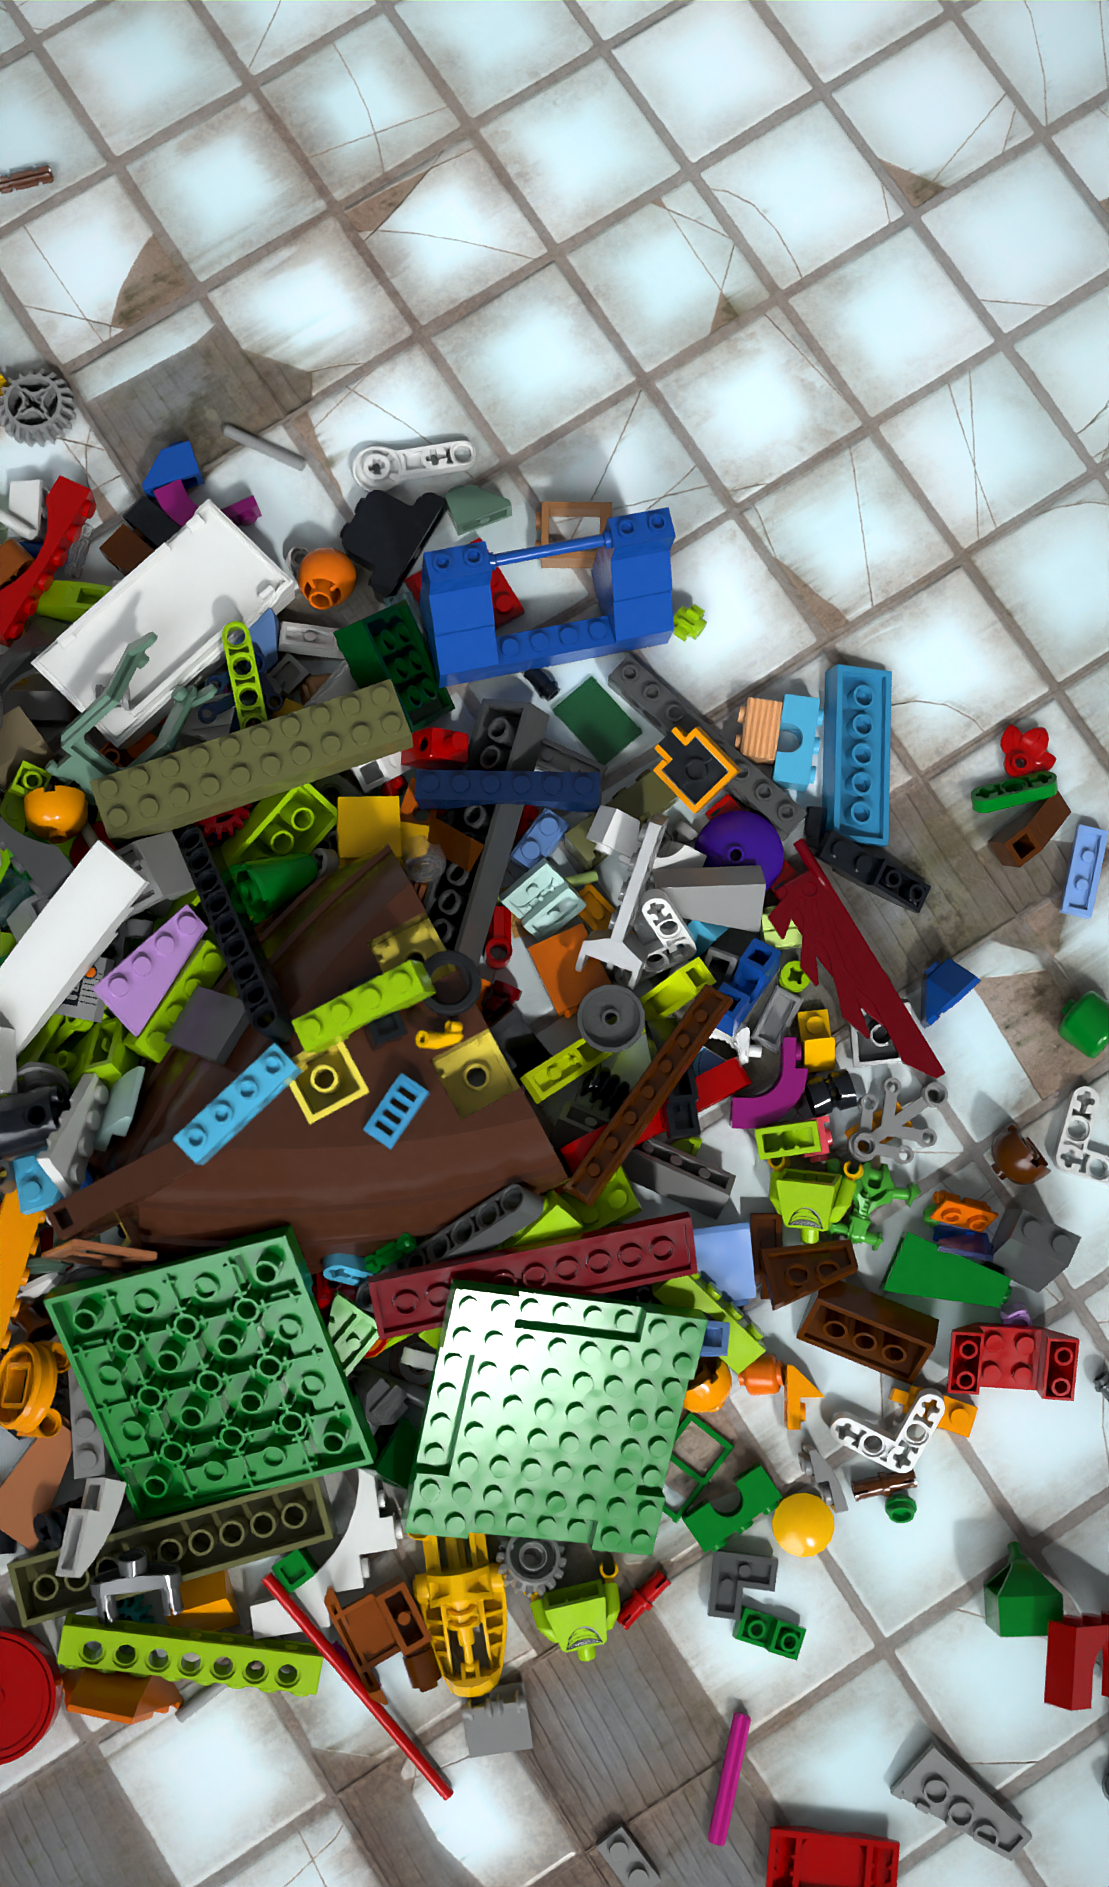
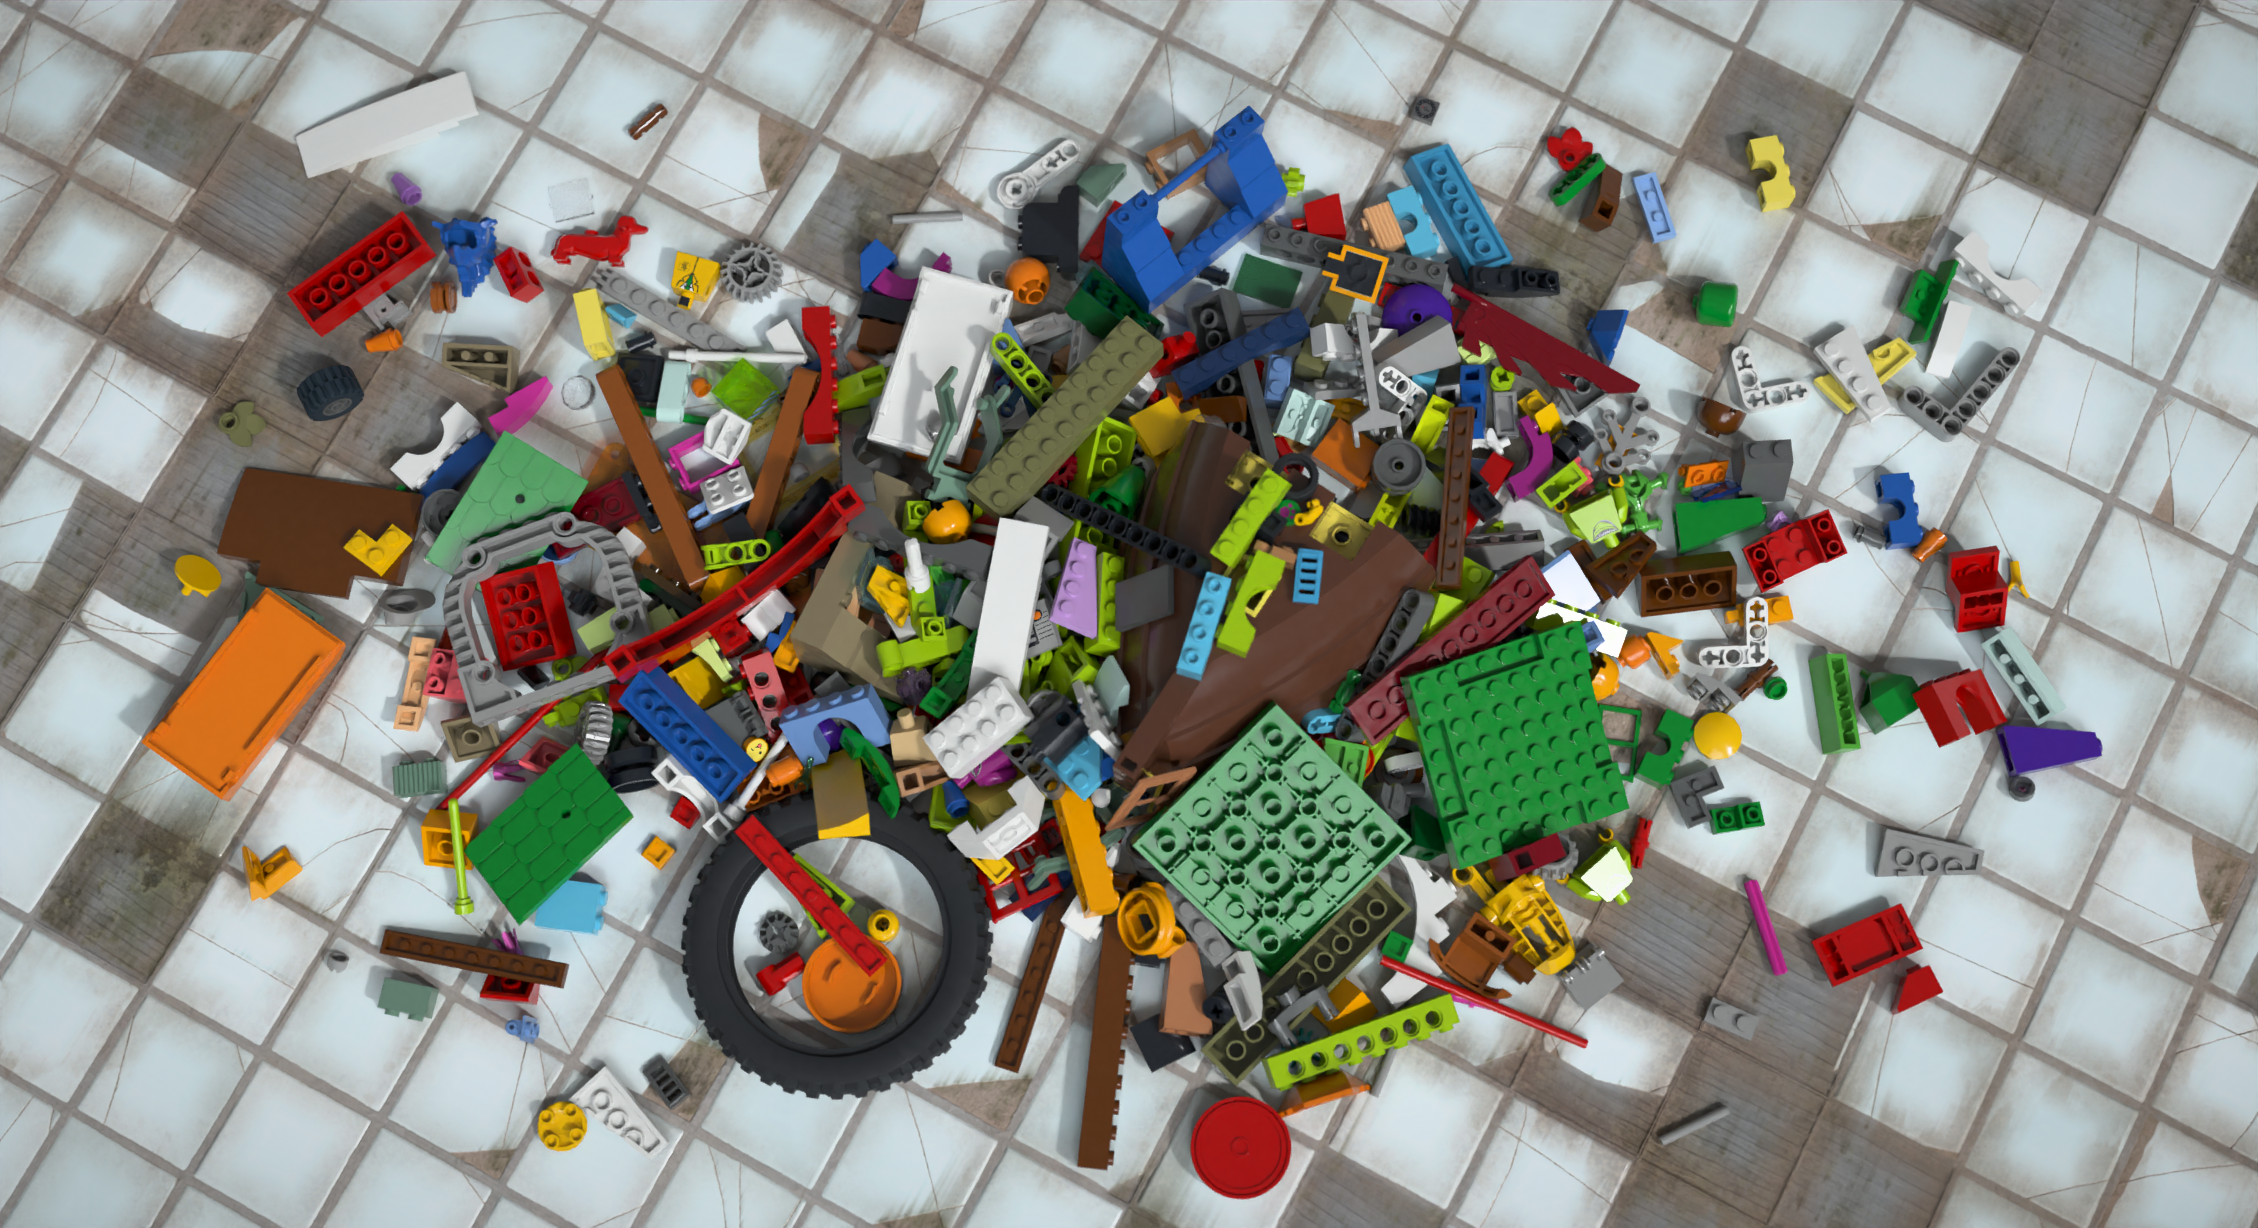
camera: 25 degrees left, 5 degrees down
none -> nougat cone [846,349,878,373]
none -> lime arch [1214,550,1286,658]
none -> medium nougat plate [1253,540,1297,570]
none -> green tile [1275,500,1300,526]
none -> red torso [1291,193,1346,241]
none -> light grey hinge [1303,376,1364,400]
none -> flat silver tile [1410,95,1440,126]
none -> dark red slope [1488,832,1566,882]
none -> bright green brick [1808,654,1861,755]

